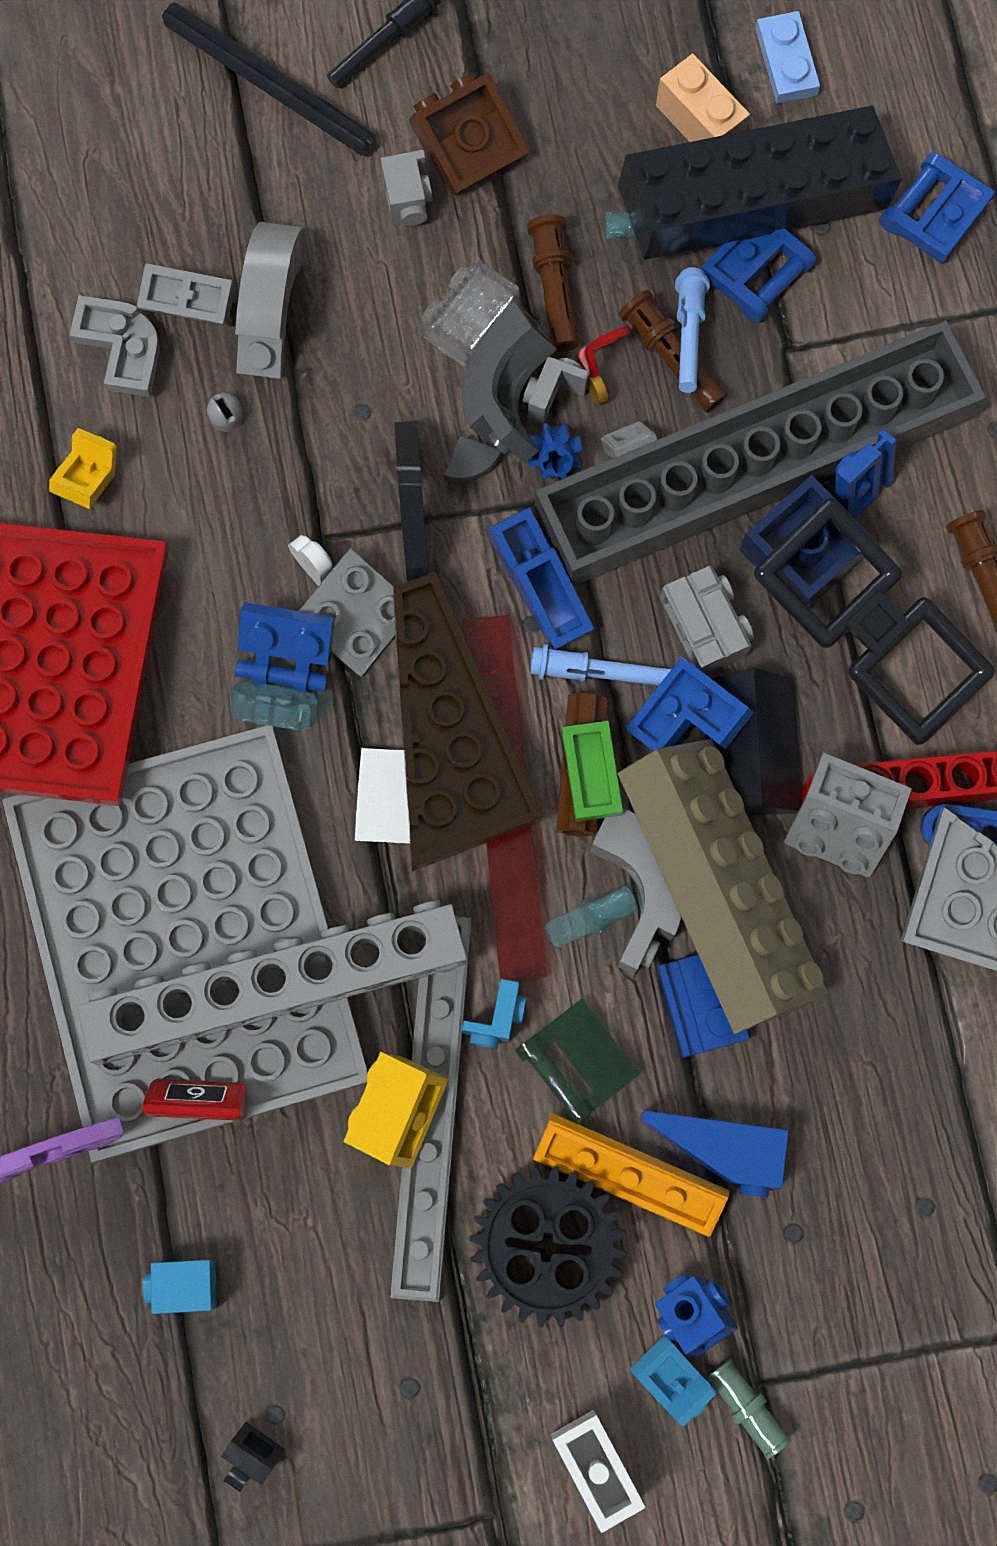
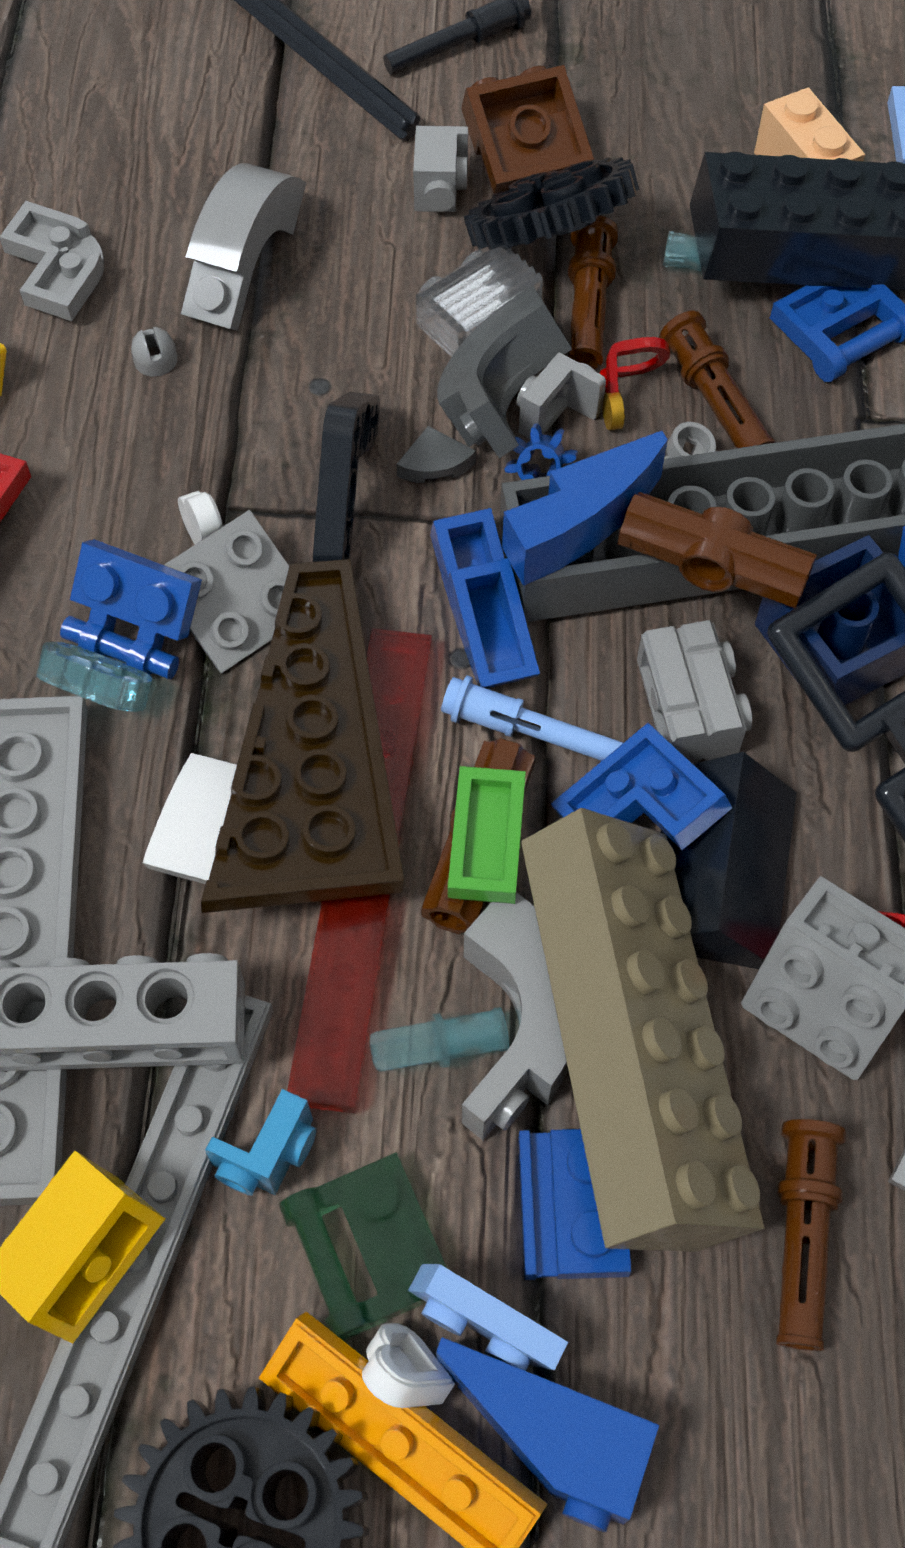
camera: 15 degrees right, 15 degrees down
light grey hinge [136,263,239,326] -> none
light blue pin [675,267,710,393] -> none
none -> white tile [362,1323,455,1408]
none -> light blue plate [408,1264,568,1371]
none -> black gear [464,157,639,250]
none -> blue slope [502,431,668,586]
none -> reddish brown piece [618,492,817,608]
none -> light grey hinge [666,422,716,458]
none -> reddish brown pin [776,1119,846,1351]

